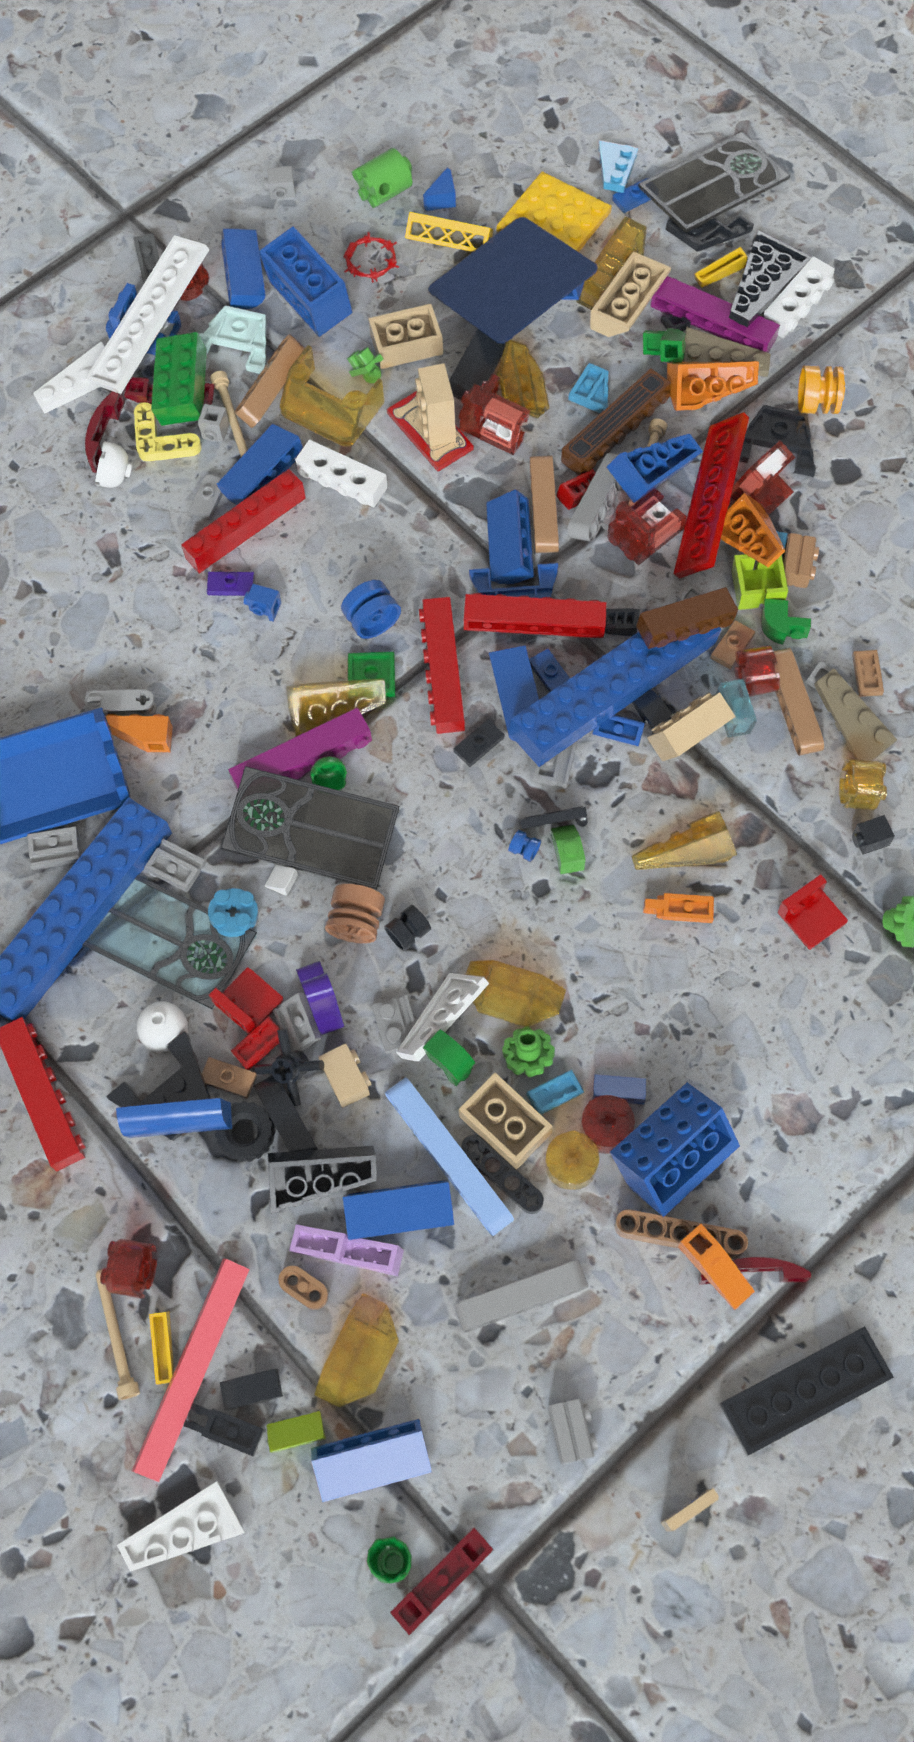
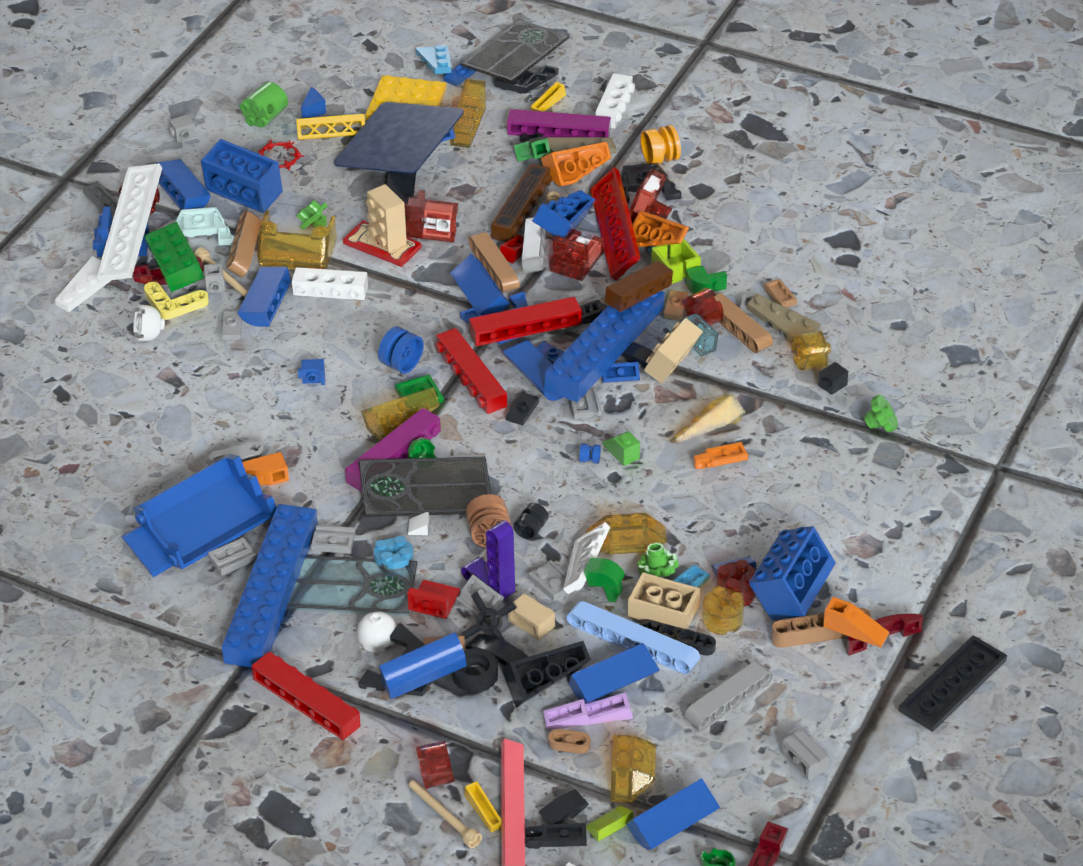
camera: 25 degrees left, 25 degrees down
dark red slope [85,391,125,473] -> none
red brick [181,469,306,574] -> none
dark purple plate [207,572,255,596] -> none
red plate [231,1016,280,1070] -> none
tan brick [368,304,443,369] -> none
clear yellow wedge [498,340,550,419] -> none
black hinge [518,806,588,829] -> none
dark azure wing [568,363,608,414] -> none
tan slope [590,251,671,337] -> none
tan tile [661,1488,719,1532] -> none
wing [729,230,812,327] -> none
red bracket [777,874,848,950] -> none
medium nougat brick [783,533,819,588] -> none

